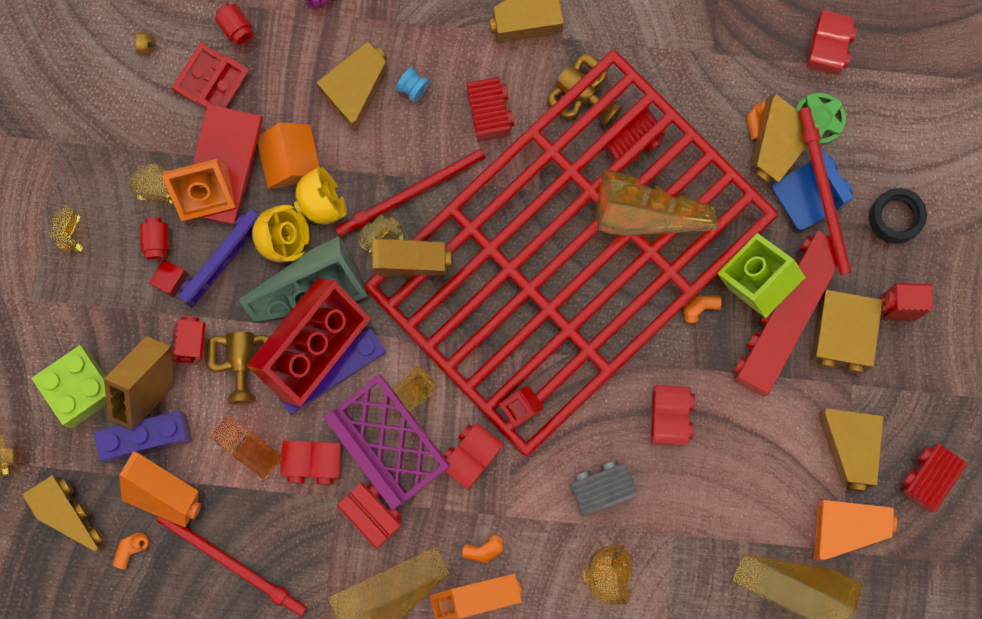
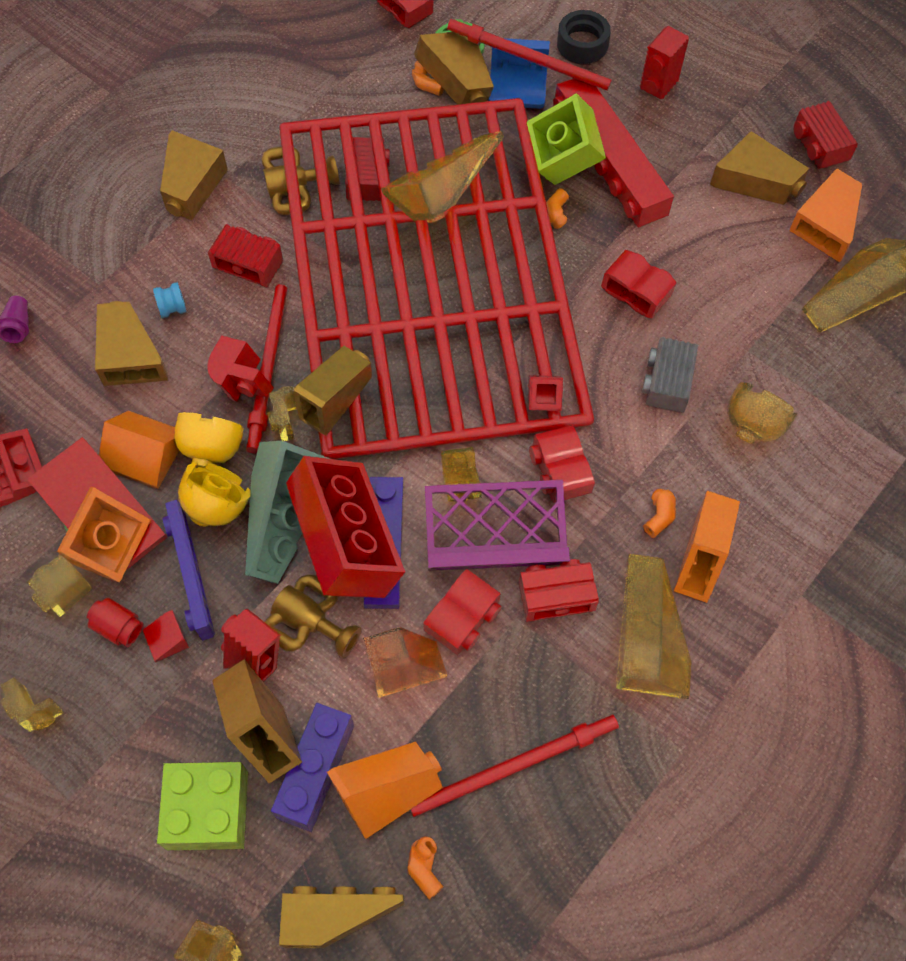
camera: 55 degrees left, 15 degrees down
pearl gold brick [811,290,883,374] -> none
none -> red brick [207,336,274,402]

